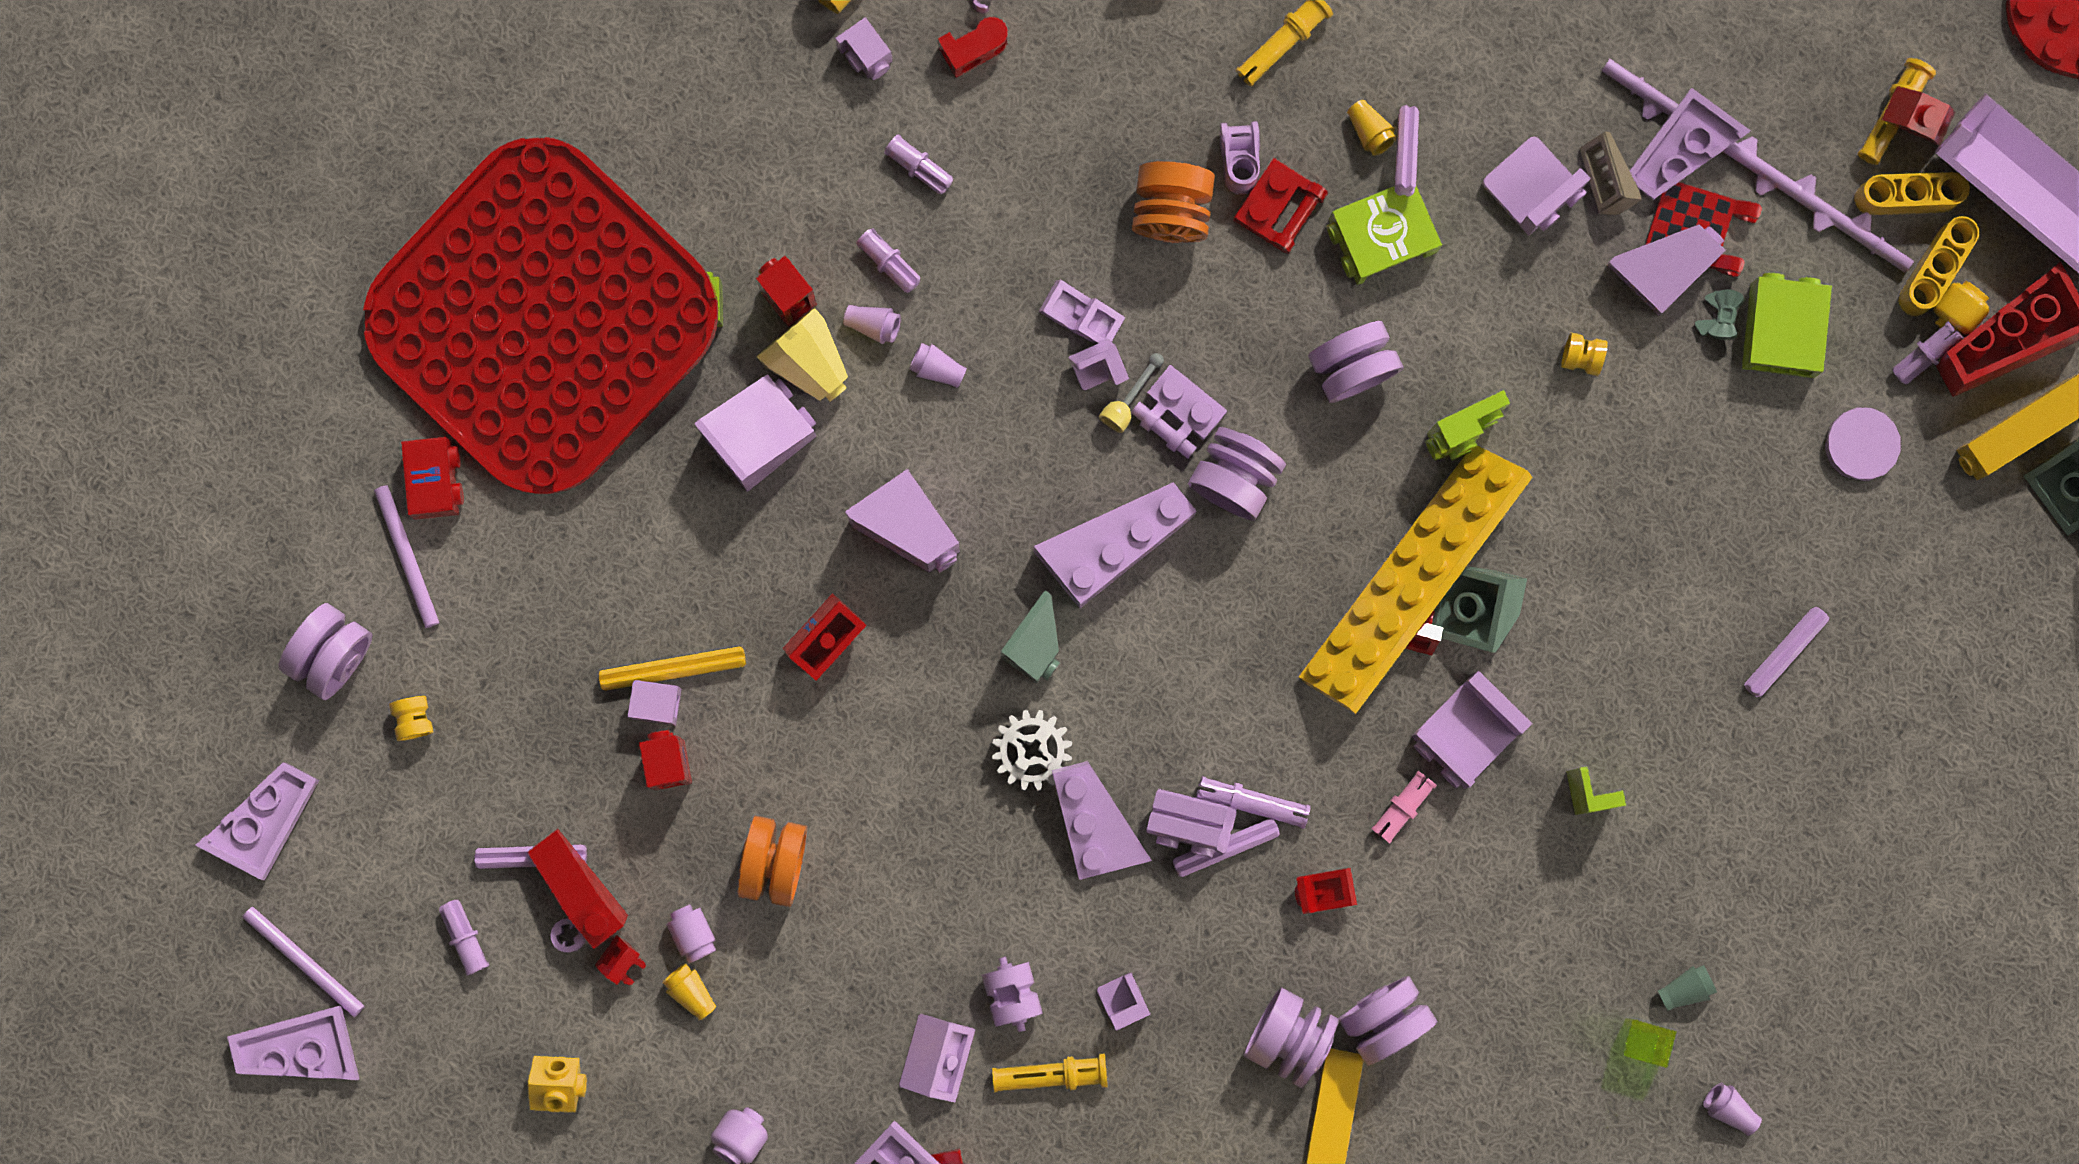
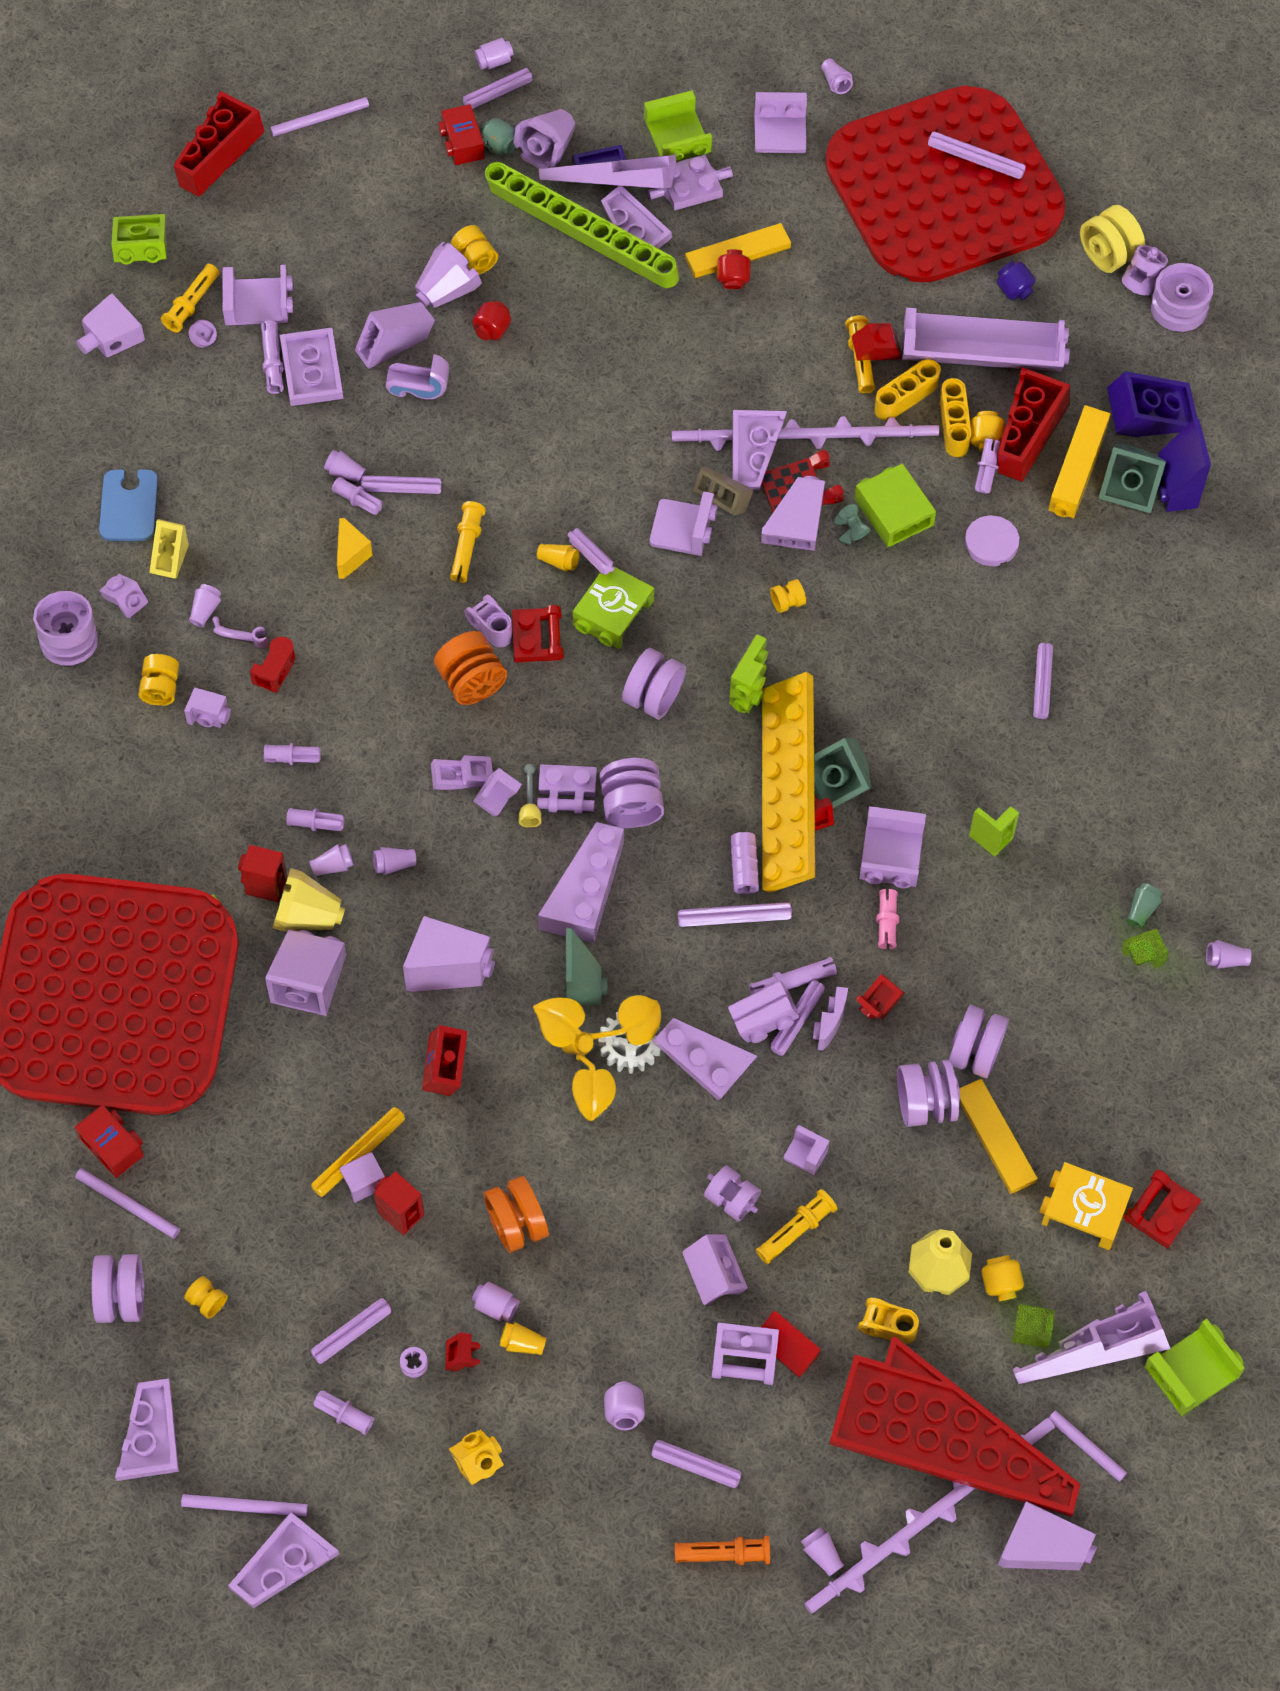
camera: 30 degrees left, 20 degrees down
red slope [527,828,628,949] -> none
none -> yellow plant [533,995,661,1121]
none -> lavender axle [678,902,792,927]
none -> lavender axle [731,832,759,894]
none -> lavender slope [813,987,848,1050]

